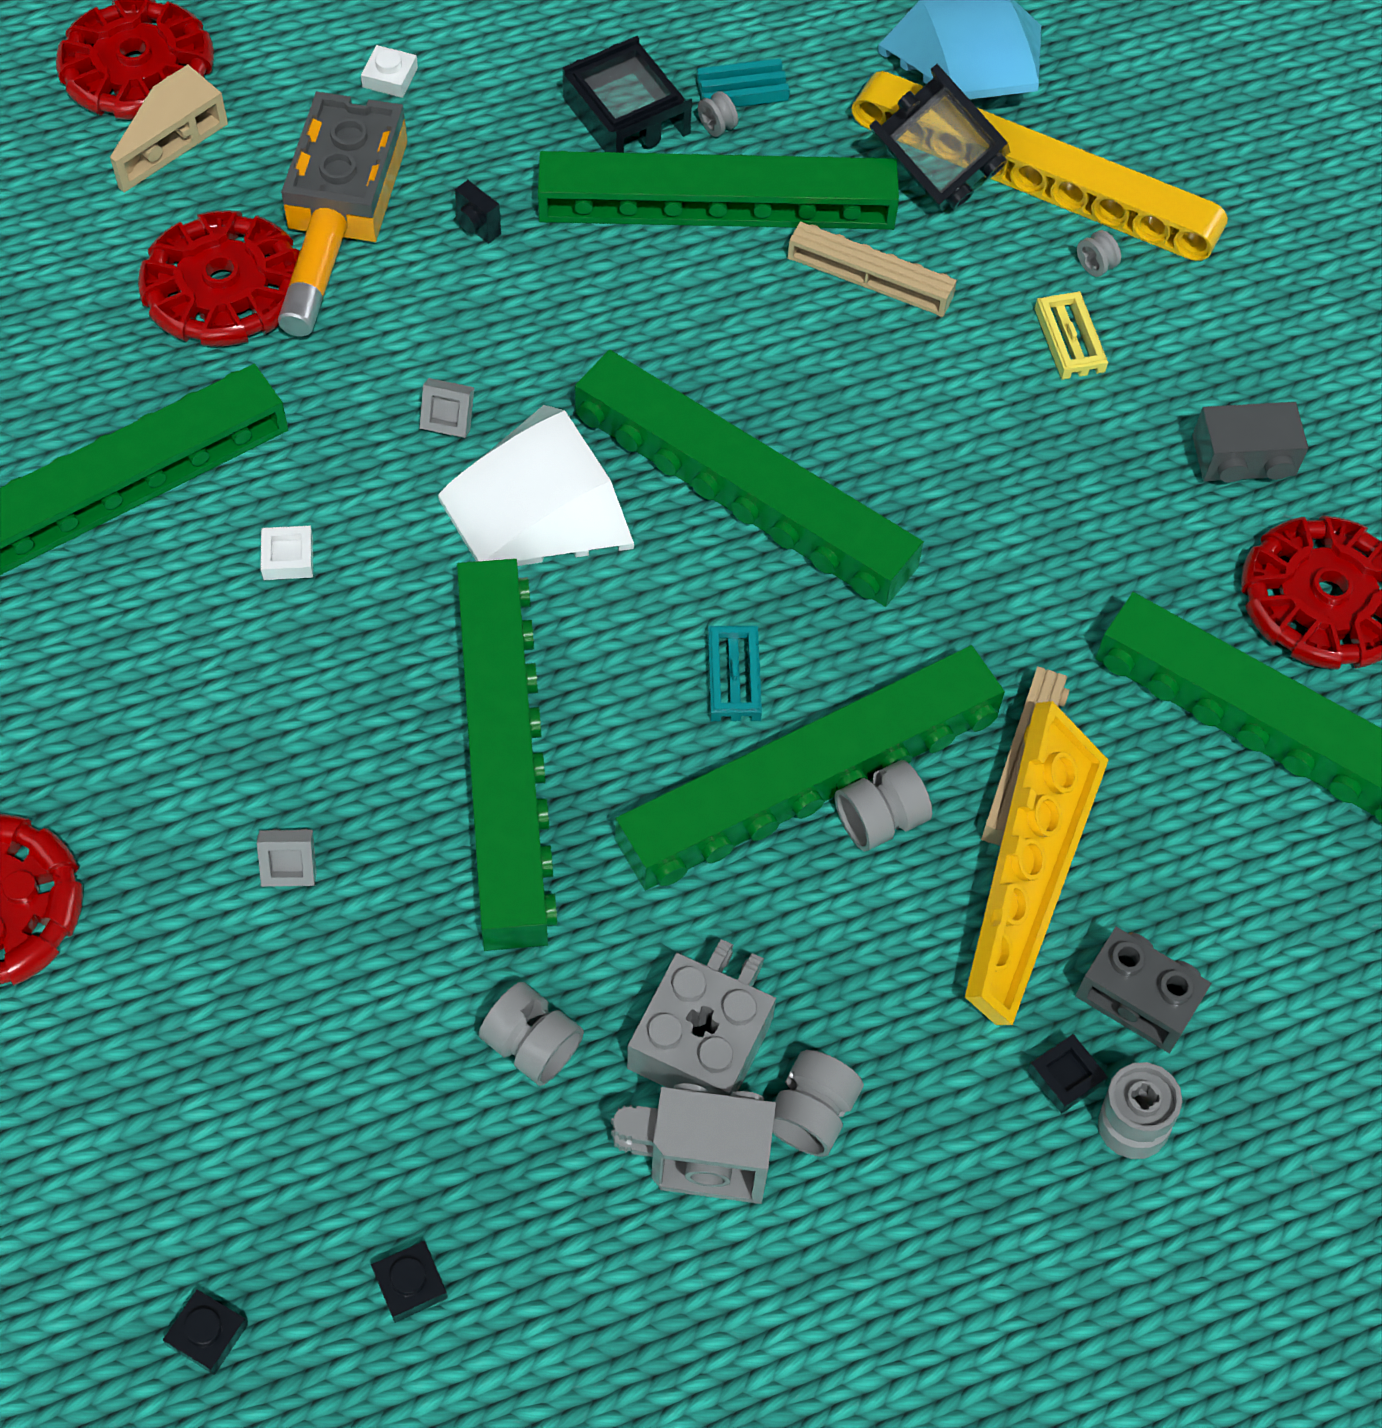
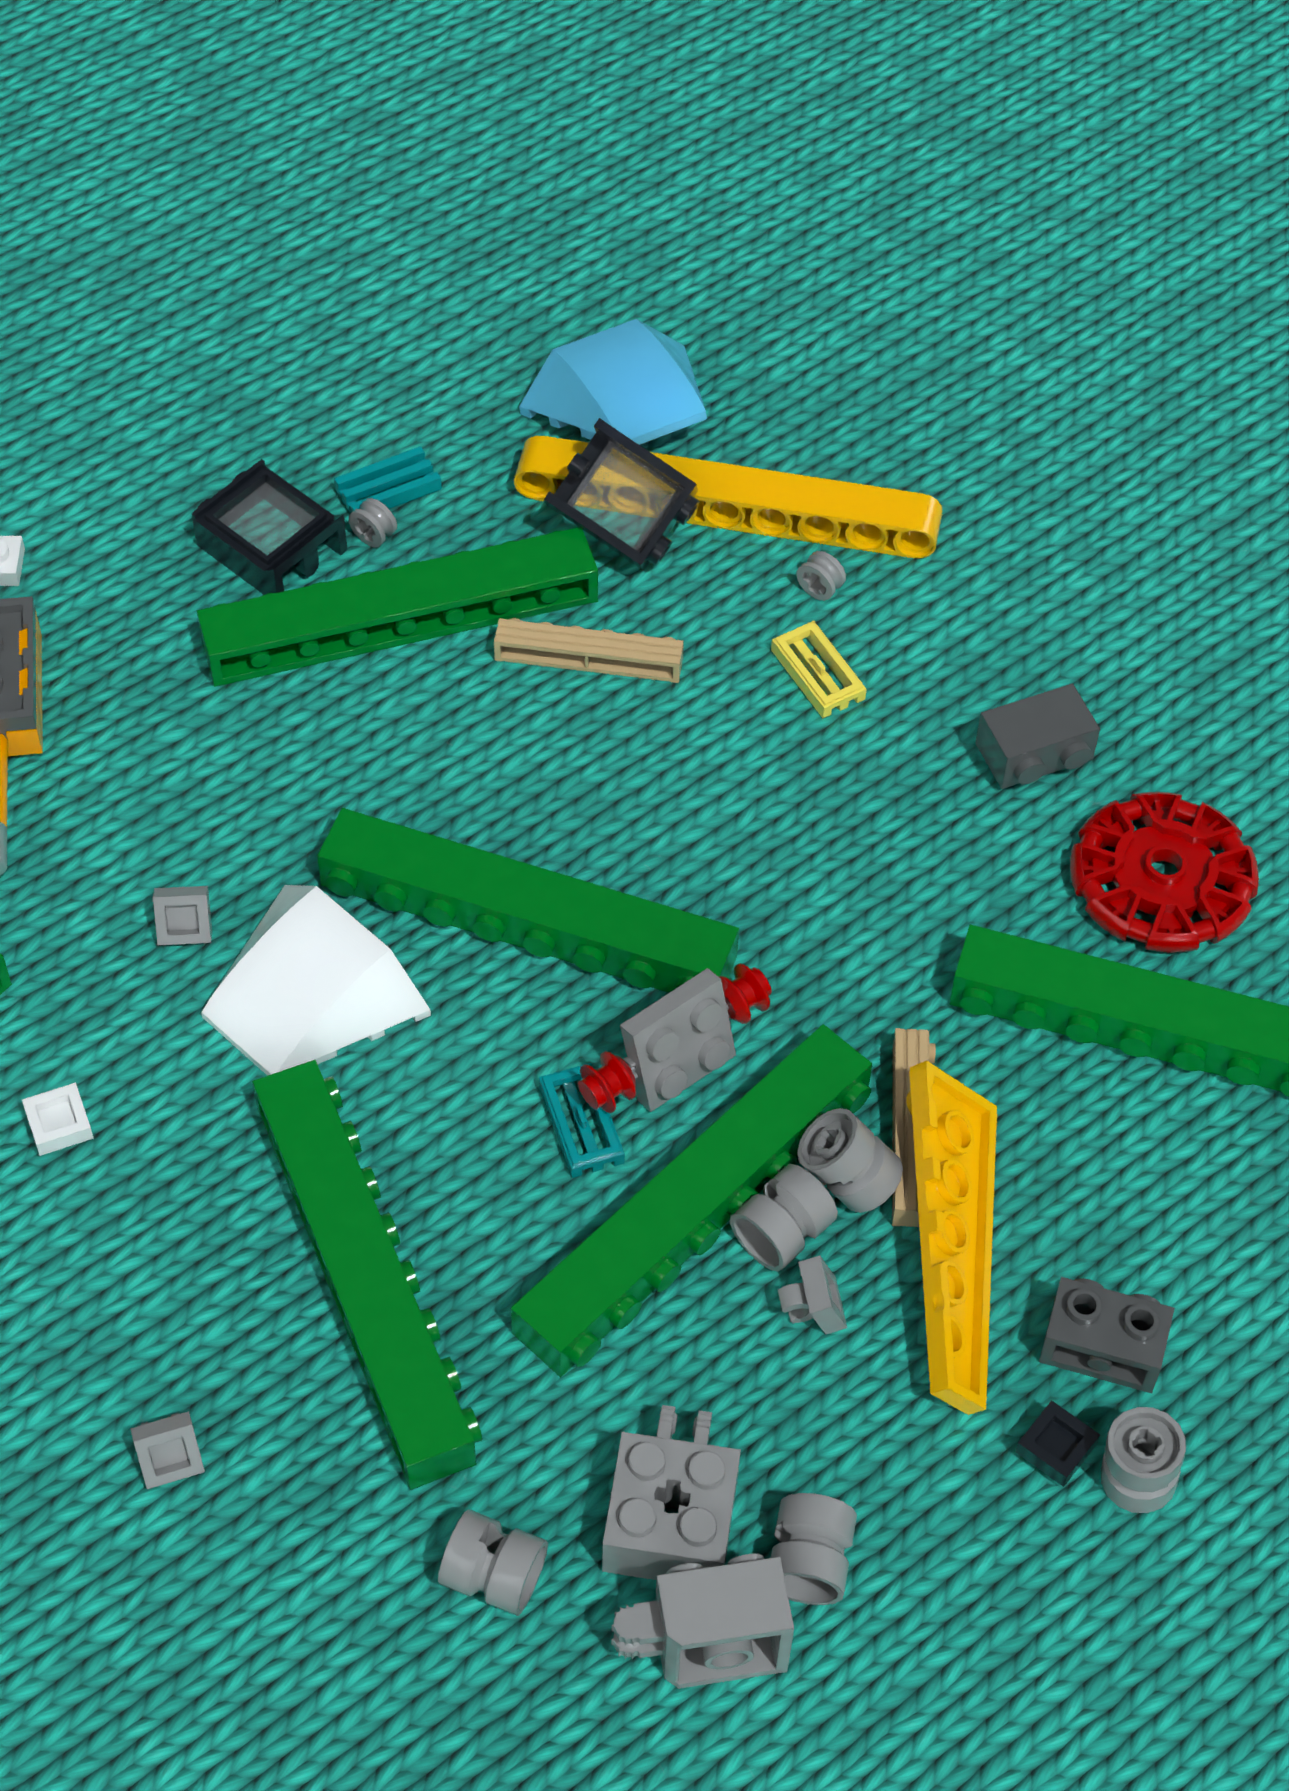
camera: 15 degrees left, 5 degrees down
black plate [455,180,501,244] -> none
none -> light grey plate [578,963,772,1113]
none -> light grey tile [778,1256,847,1334]
none -> light grey wheel [797,1108,903,1213]

